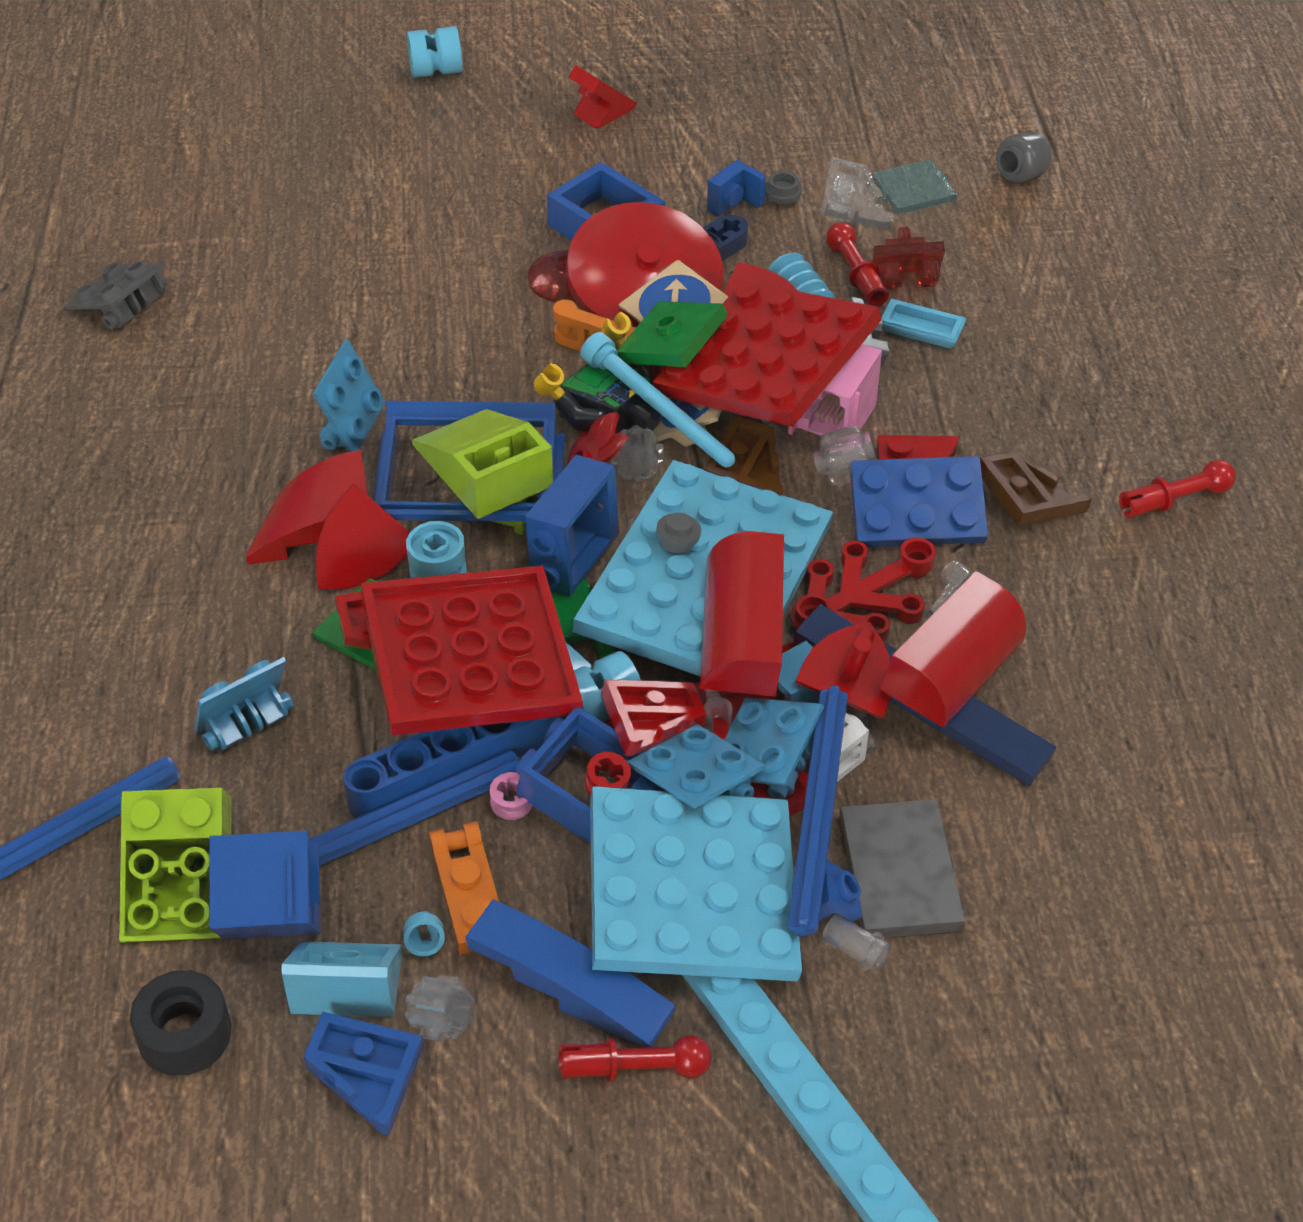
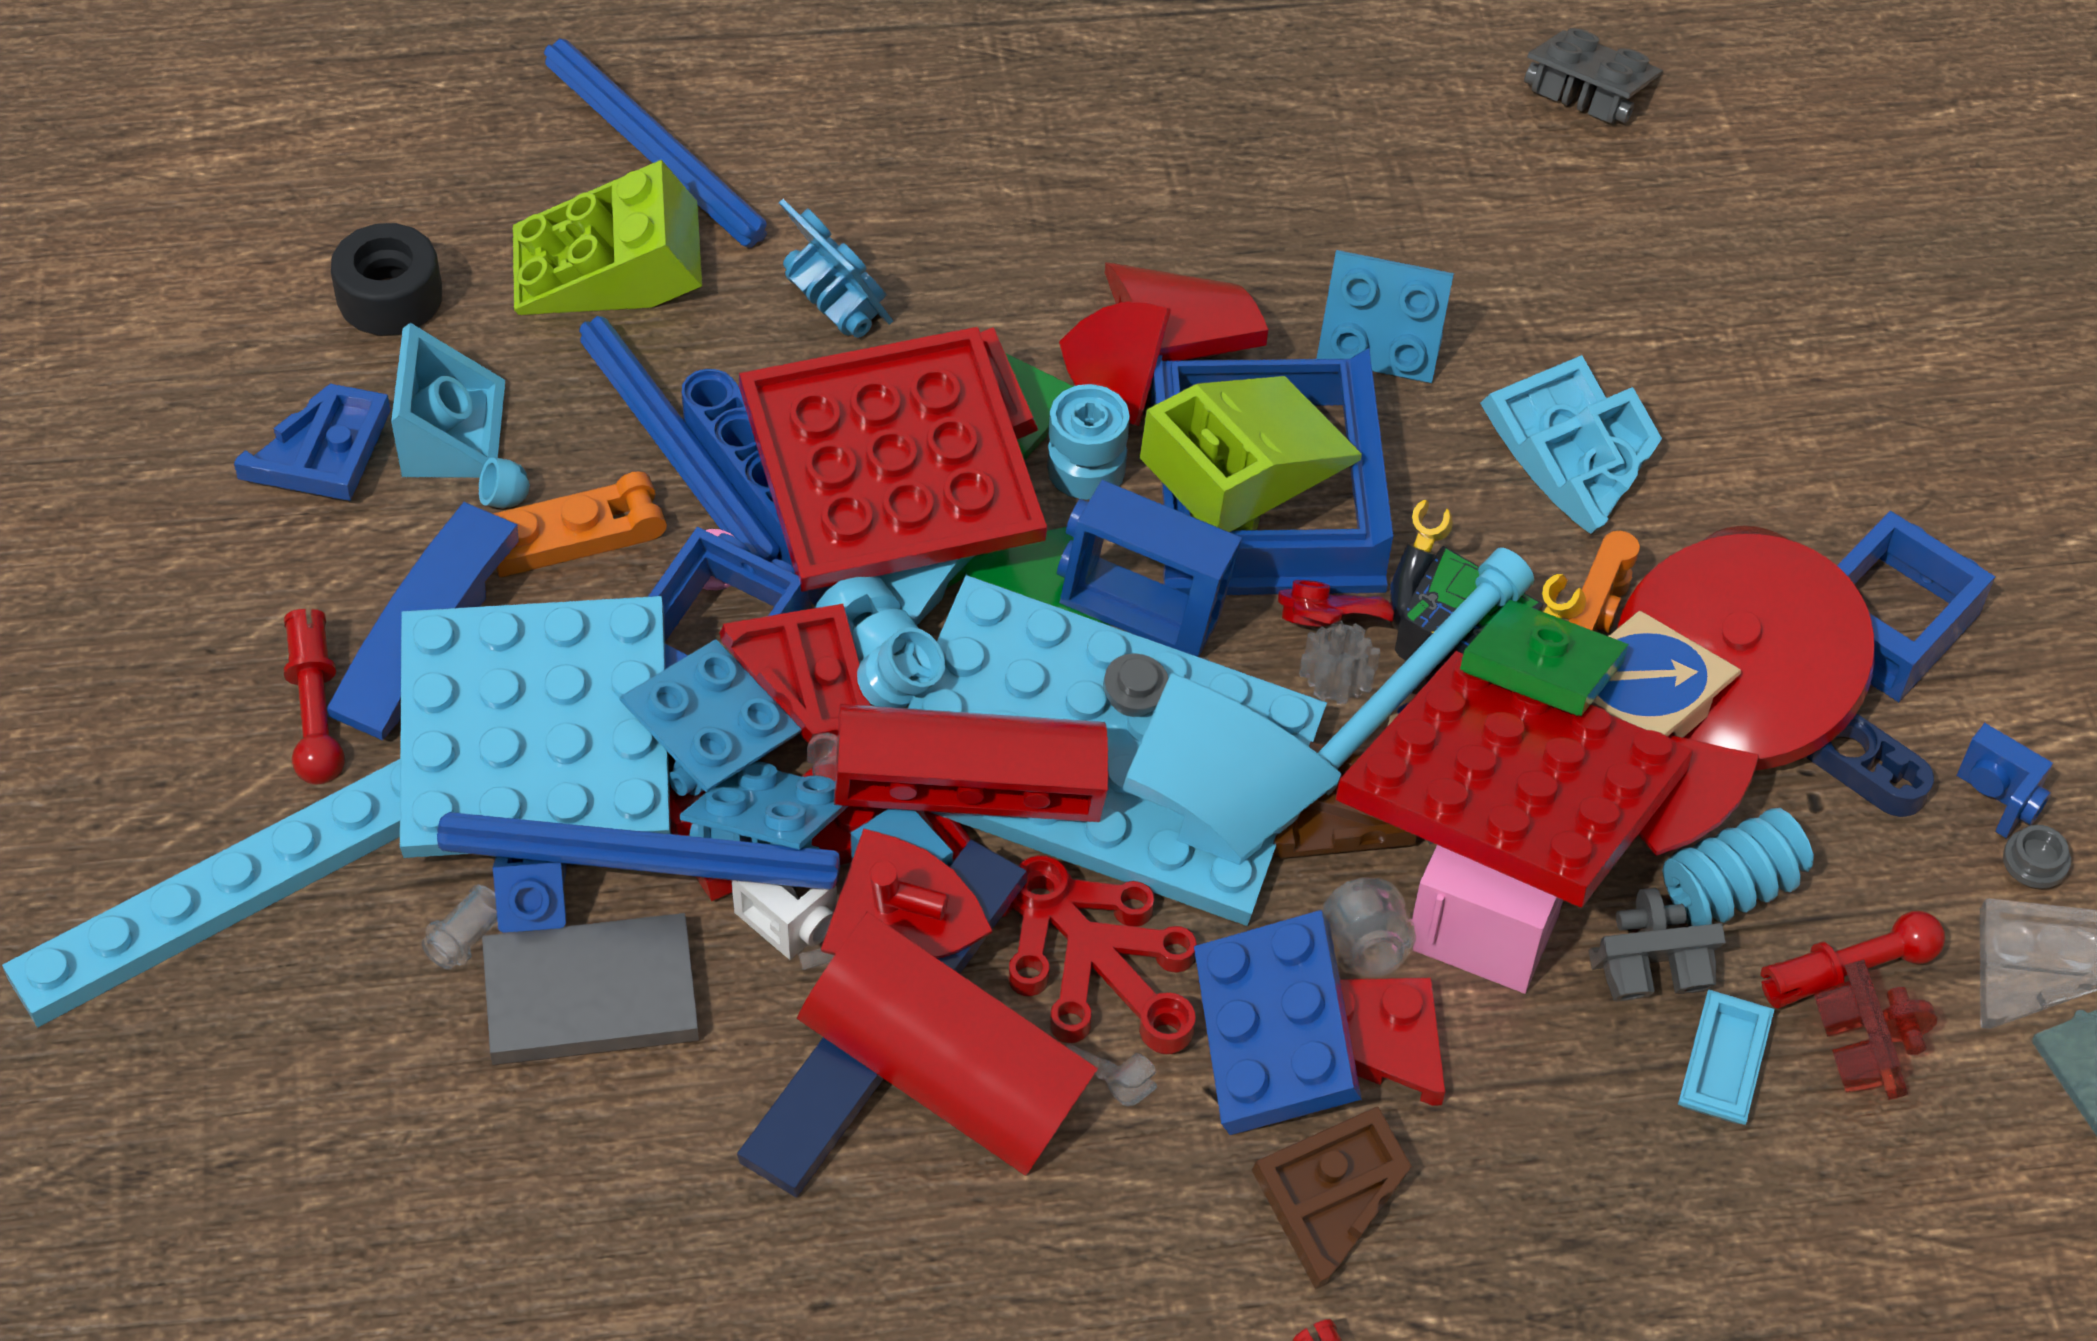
camera: 85 degrees right, 5 degrees up
blue piece [210,830,321,940] -> none
clear gear [405,975,475,1042] -> none
red bush [584,752,631,795] -> none
none -> medium azure wheel [857,627,945,708]
none -> medium azure slope [1122,672,1341,865]
none -> medium azure slope [1480,355,1662,534]

